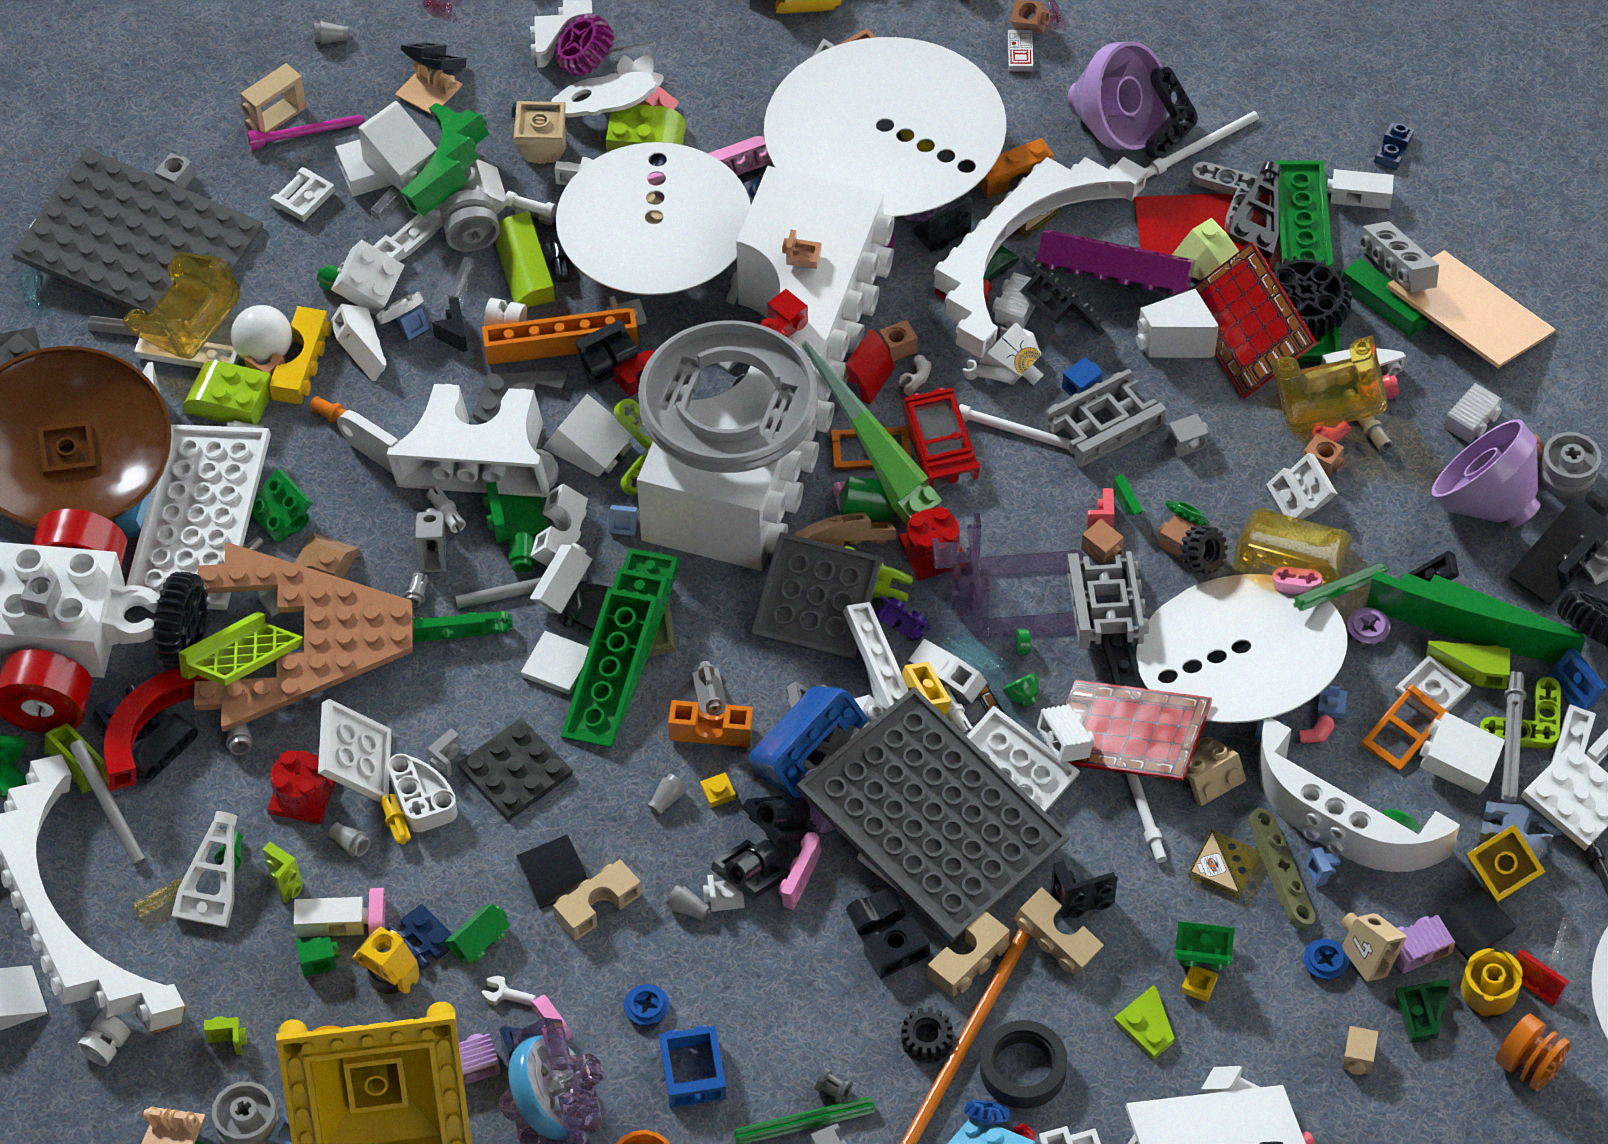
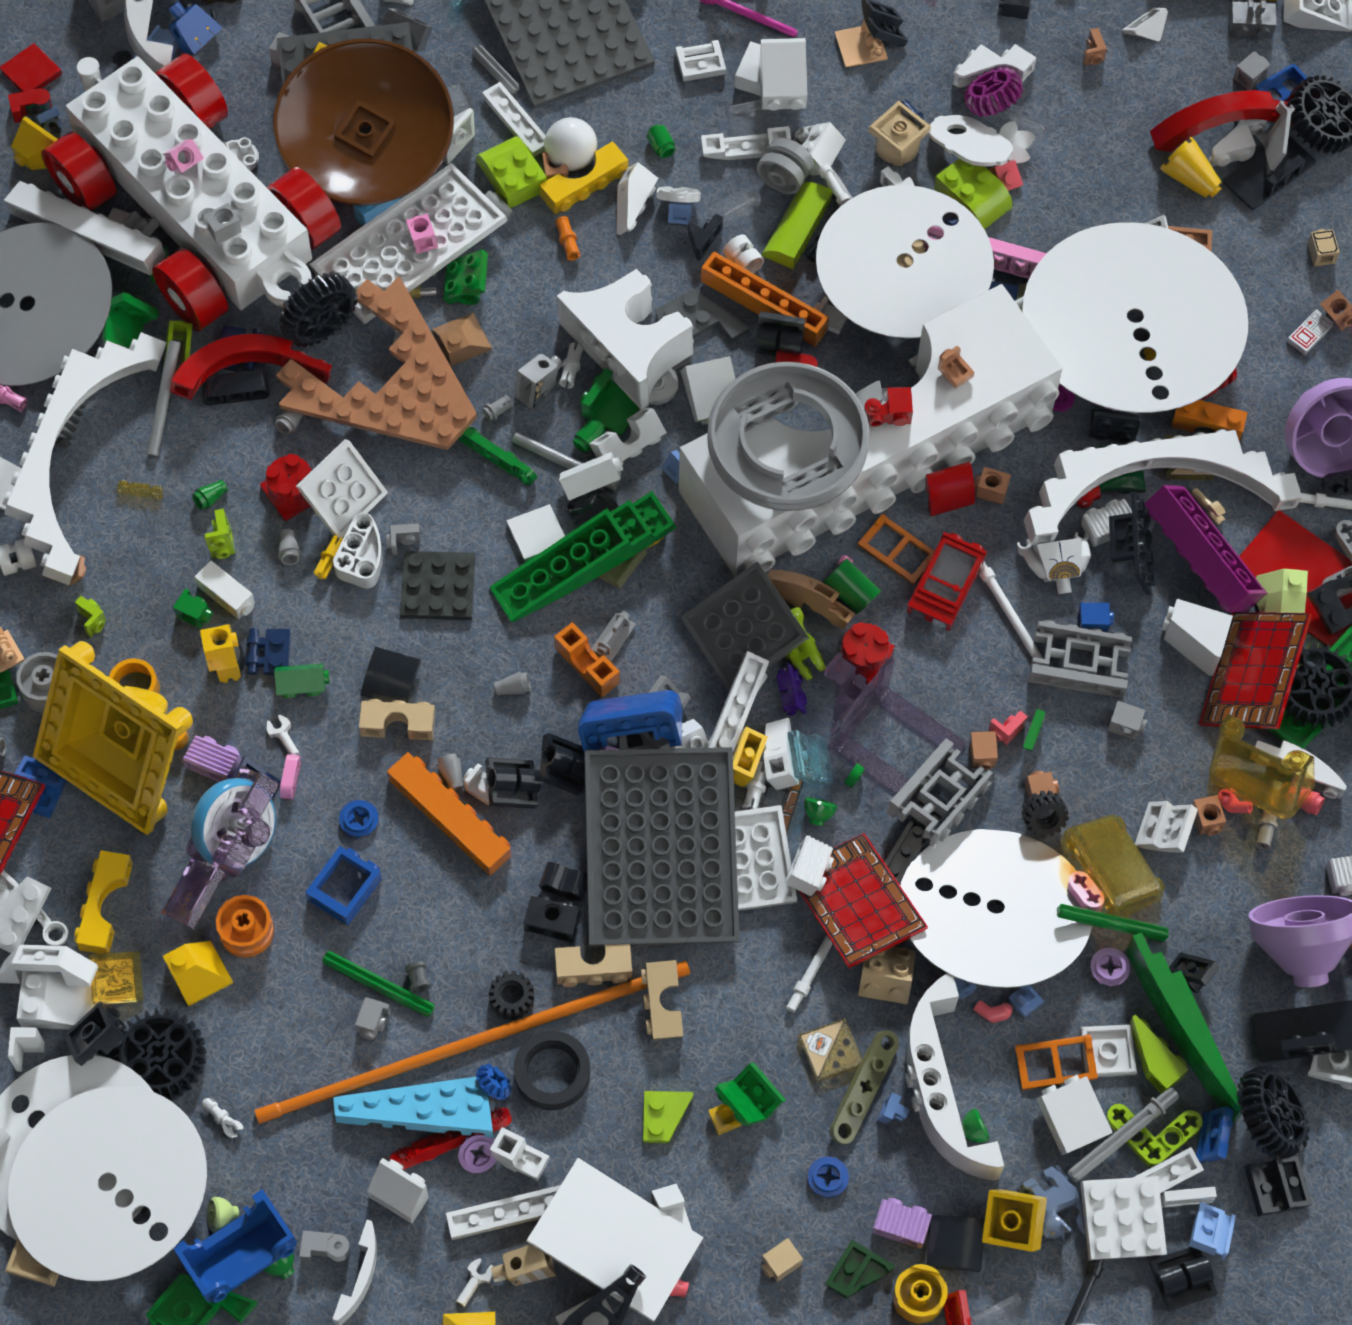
camera: 40 degrees right, 10 degrees up
clear yellow windscreen [122,251,241,359] -> none
white plate [172,811,238,928] -> none
lime fence [179,611,304,686] -> none
white brick [331,240,405,315] -> none
white tile [337,410,398,473] -> none
bright pink beam [368,888,386,936] -> none
green arch [400,103,490,217] -> none
yellow plate [700,772,736,808] -> none
bright pink hinge [779,832,822,910] -> none
bright green plate [801,340,942,525] -> none
white piece [899,355,931,395] -> none
black bracket [1050,860,1118,919] -> none
green gear [1165,500,1209,526] -> none
tan torso [1341,913,1407,982] -> none
none -> orange brick [387,752,511,876]
none -> bright pink brick [406,213,438,254]
none -> tan bar [1191,488,1226,525]

